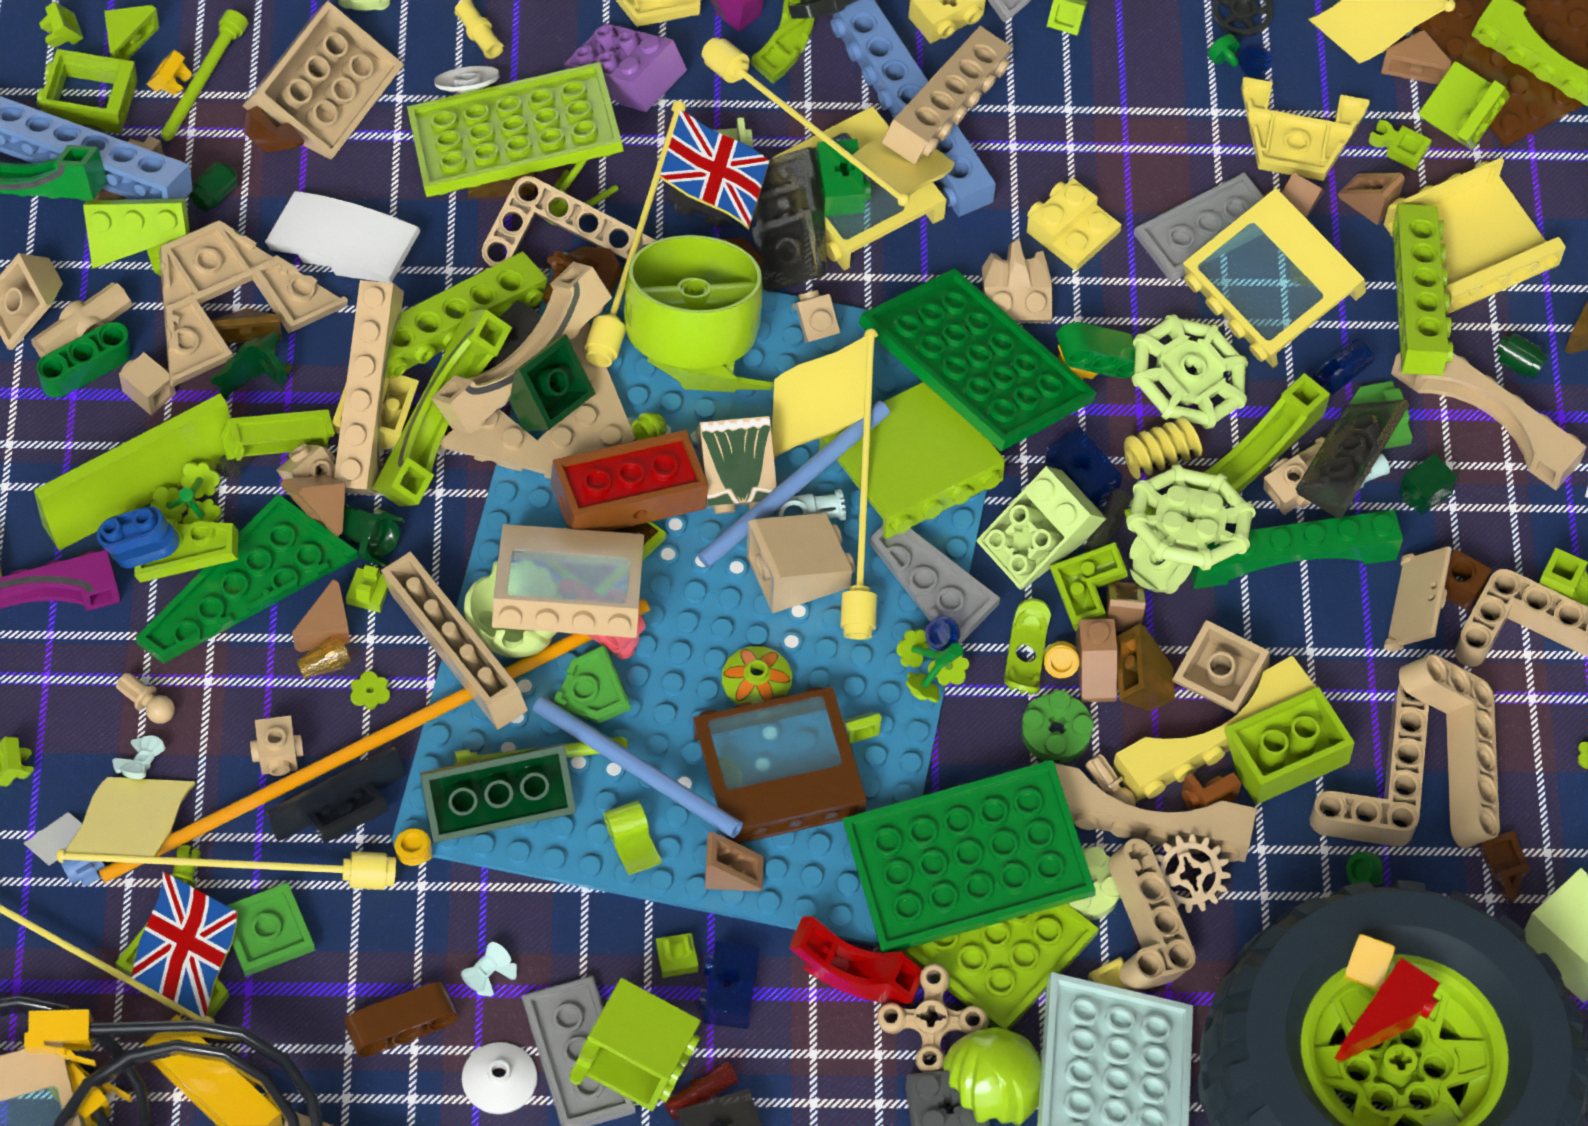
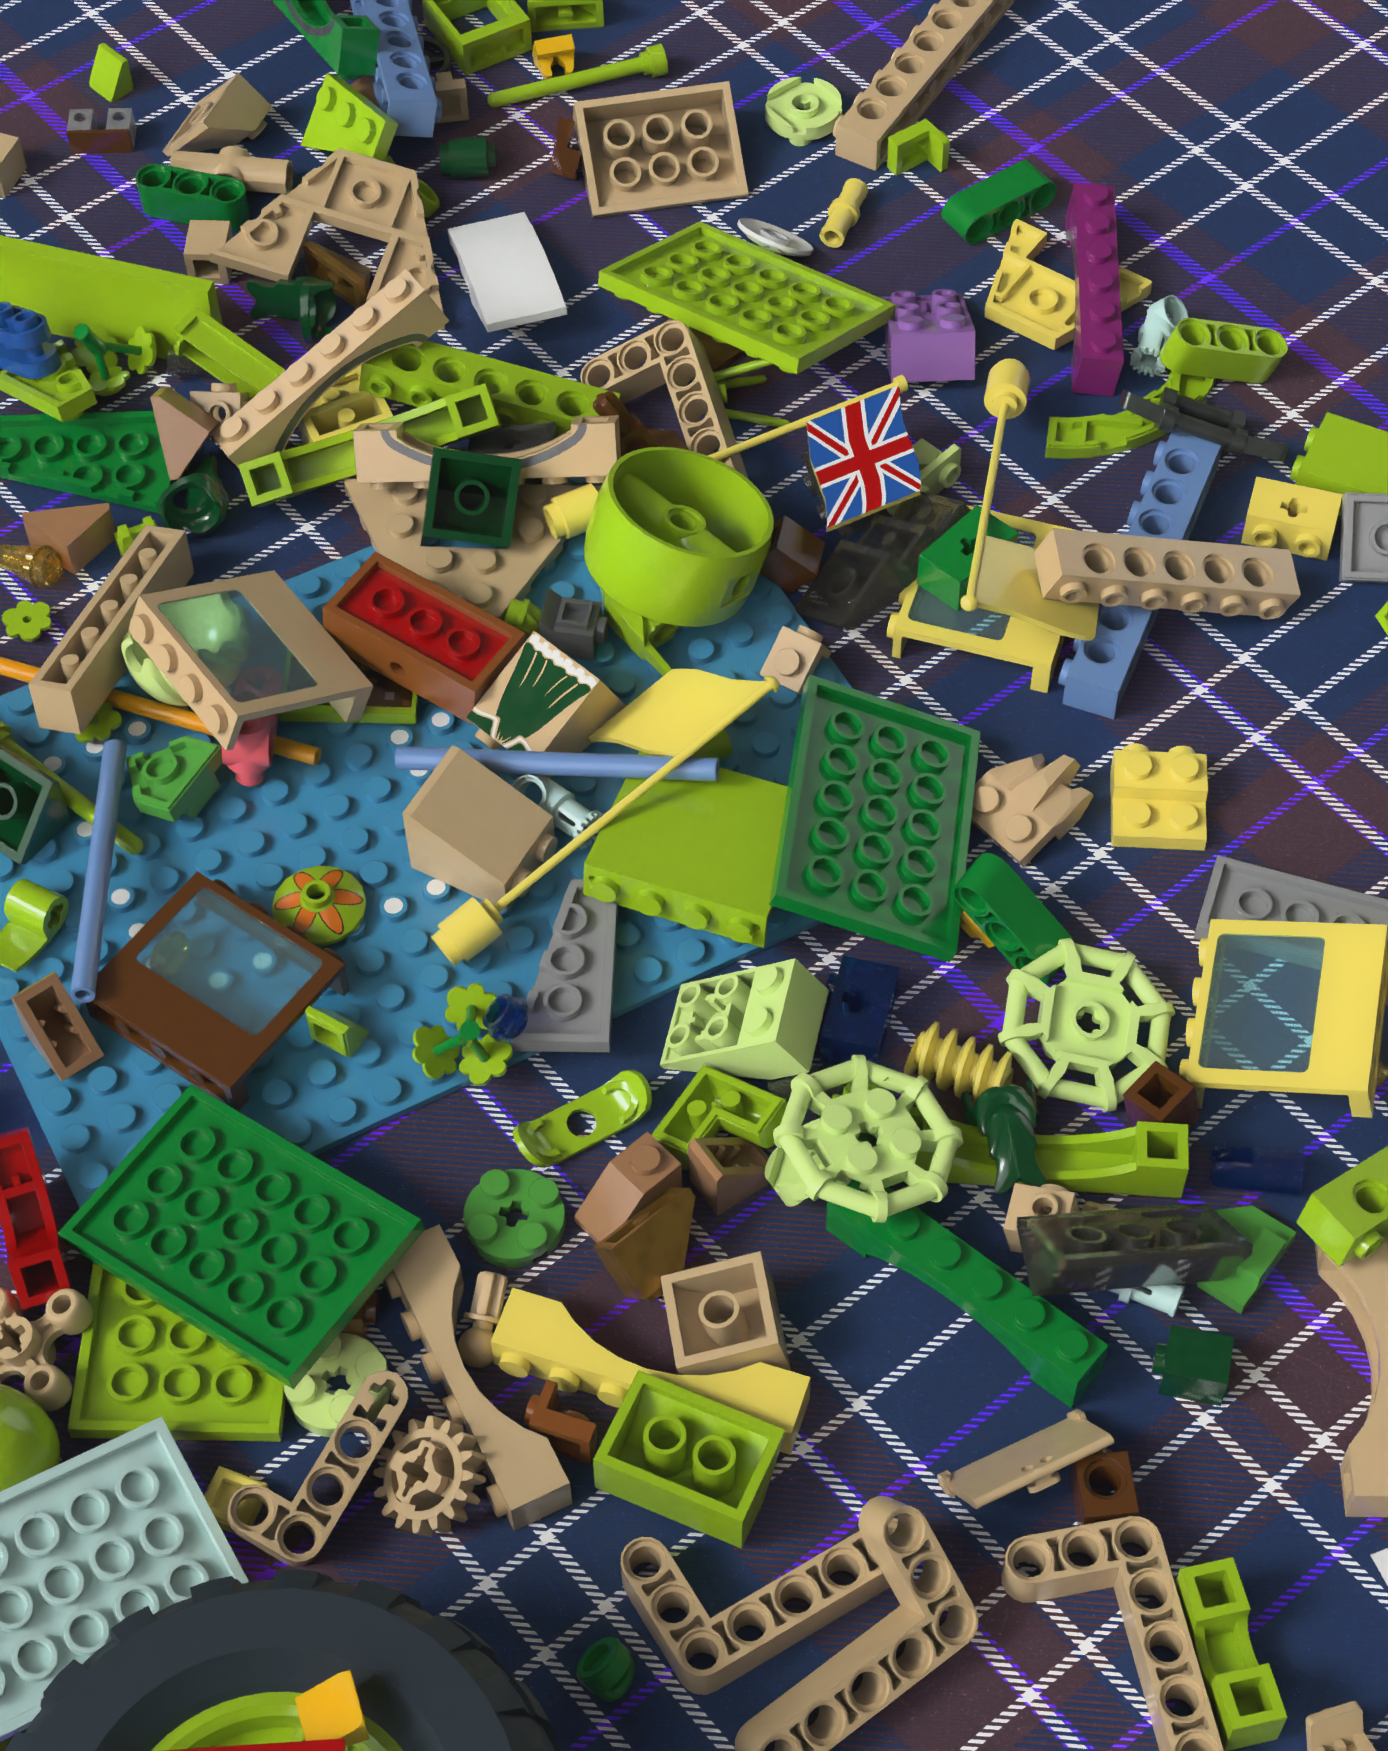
camera: 55 degrees right, 5 degrees down
yellow tile [1044,641,1079,678] -> none
none -> dark grey window [539,587,609,660]
none -> dark green hair [961,1080,1046,1195]
none -> reddish brown brick [1123,1061,1200,1129]

